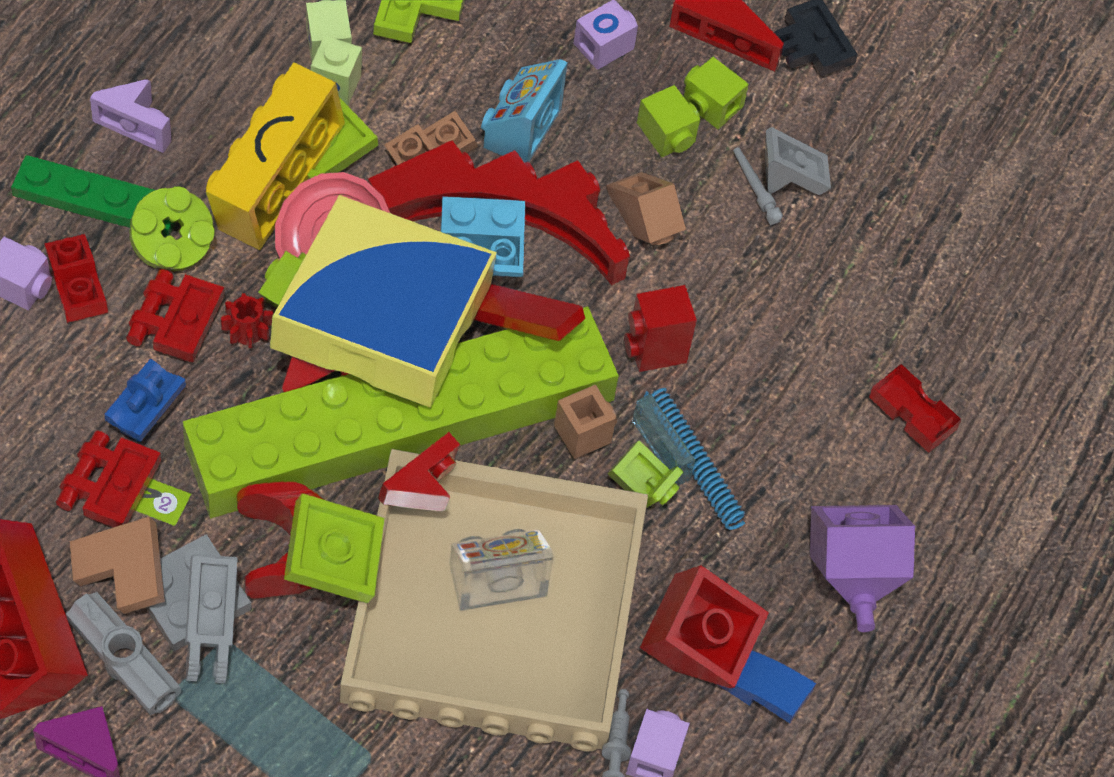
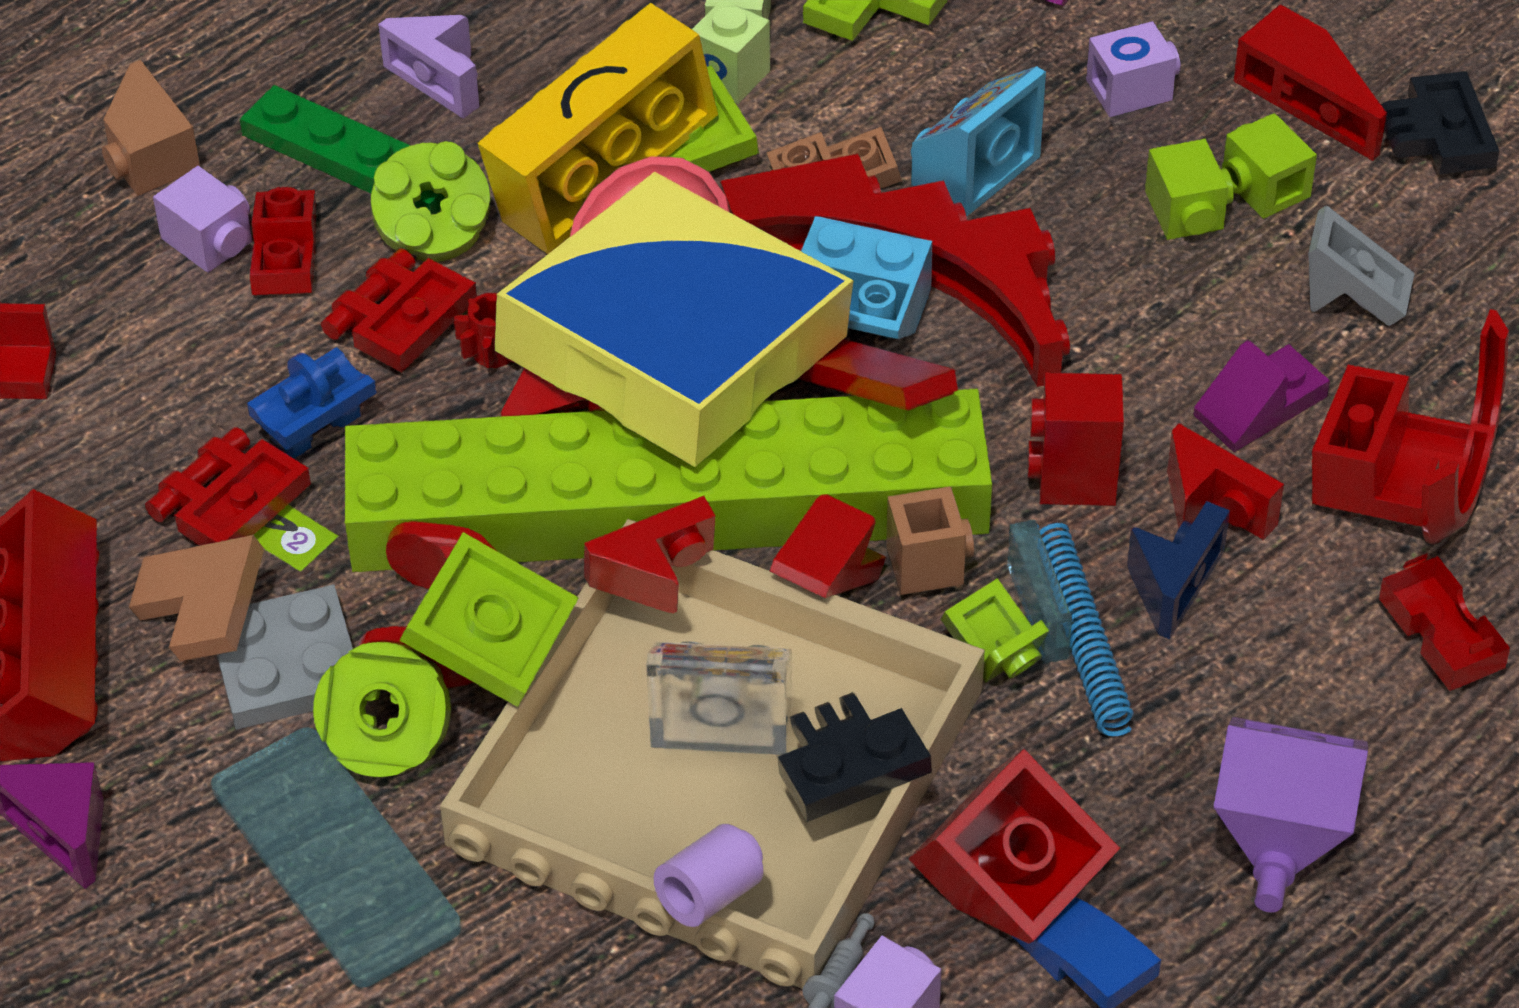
camera: 25 degrees right, 10 degrees down
light grey piece [66,592,181,716] -> none
light grey hinge [185,554,237,683] -> none
nougat slope [606,172,686,245] -> none
light grey piece [733,147,783,225] -> none
none -> lime plate [313,642,451,777]
none -> lavender brick [654,824,763,927]
none -> red slope [769,494,886,598]
none -> black hinge [777,692,932,822]
none -> dark blue slope [1127,501,1230,640]
none -> red slope [1167,423,1284,540]
none -> magenta slope [1193,340,1330,452]
none -> red piece [1312,309,1509,544]

